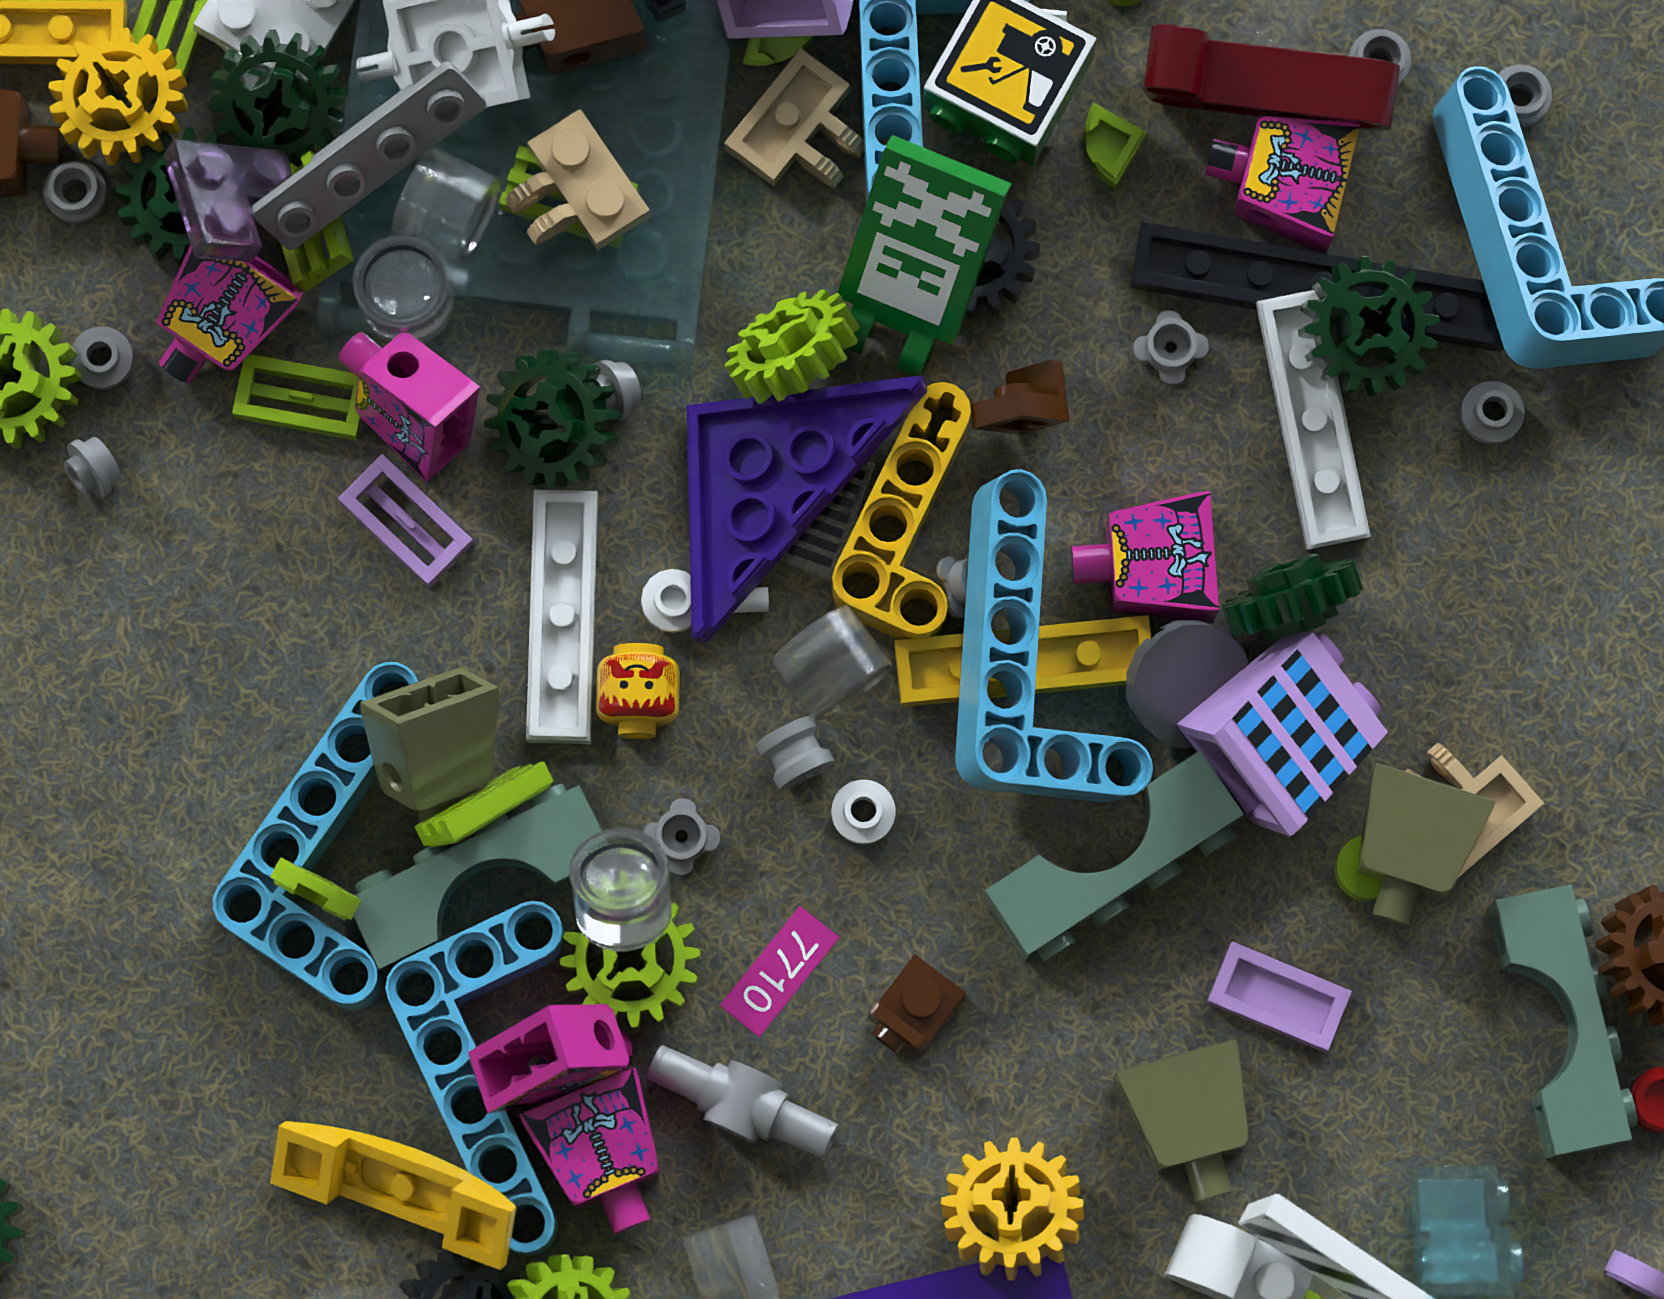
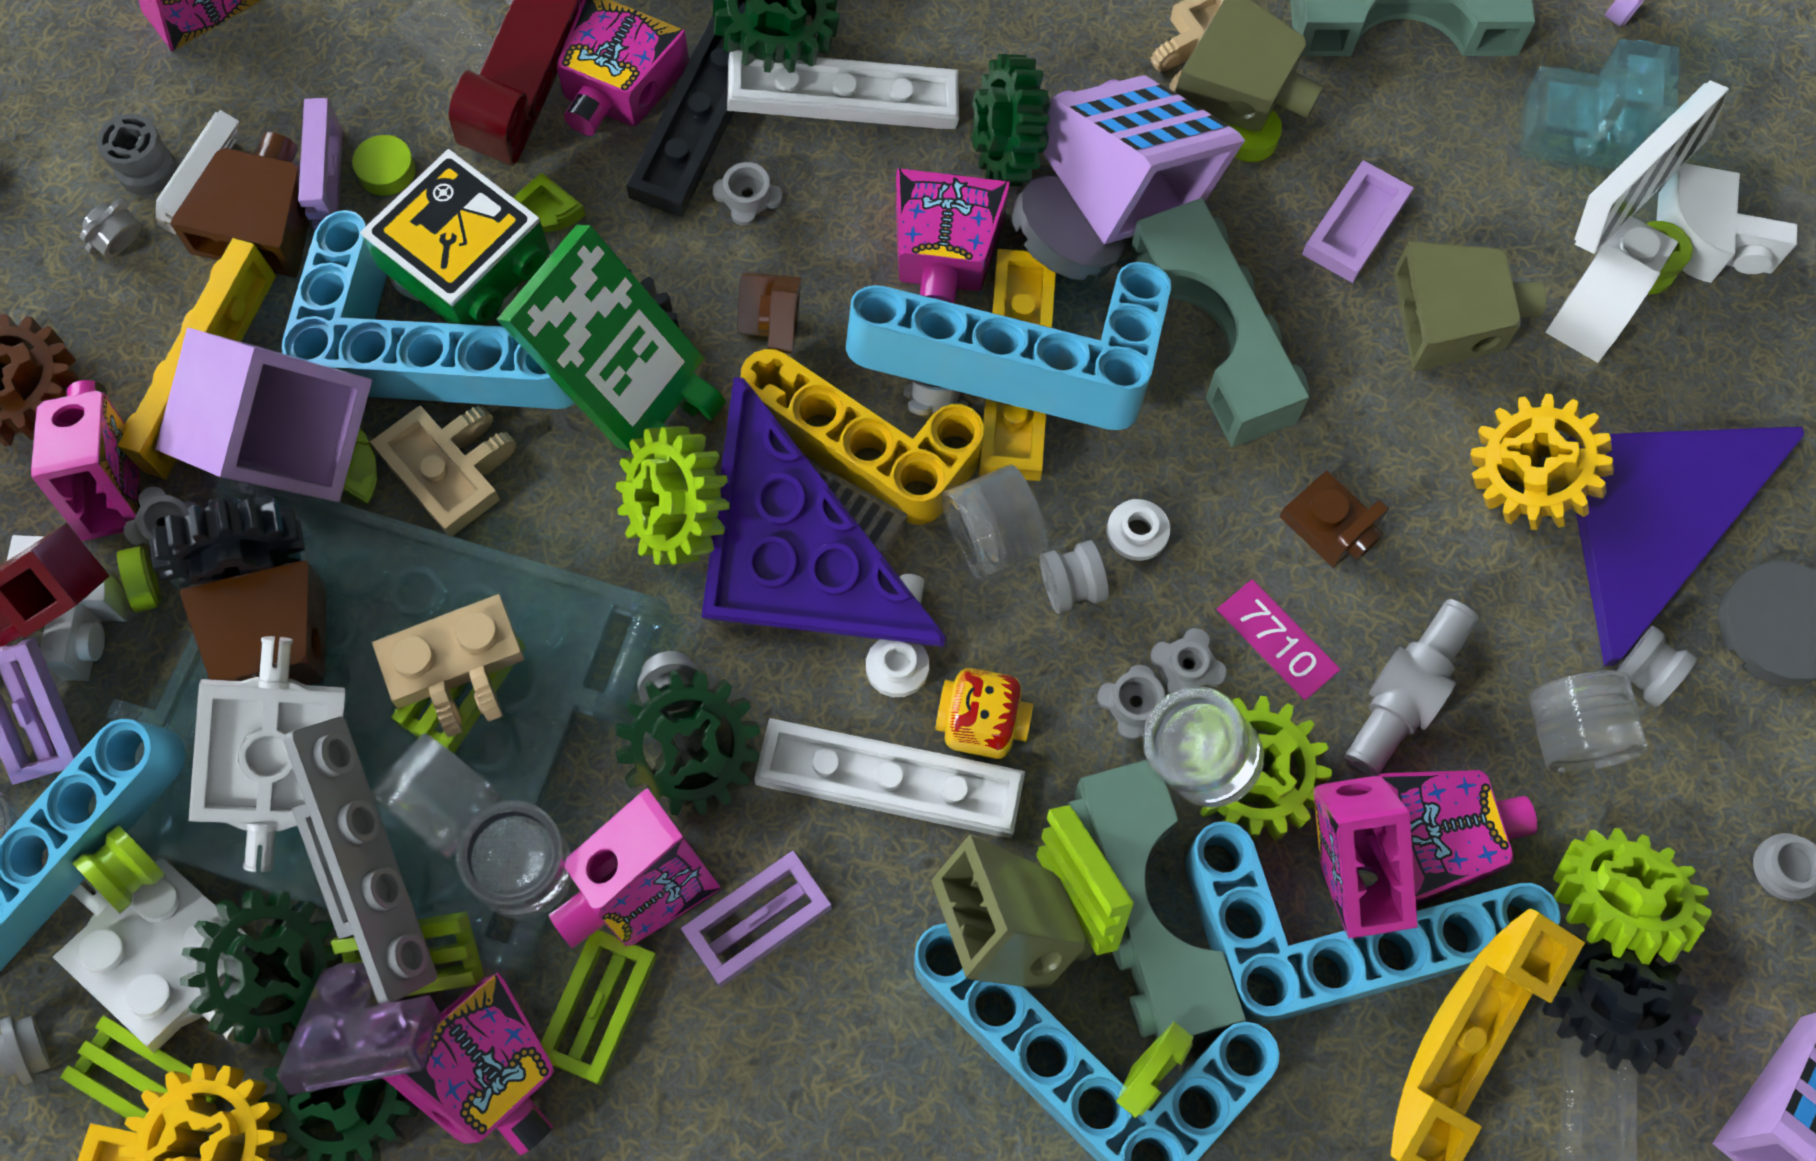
camera: 80 degrees left, 10 degrees down
none -> light grey plate [1150,628,1226,701]

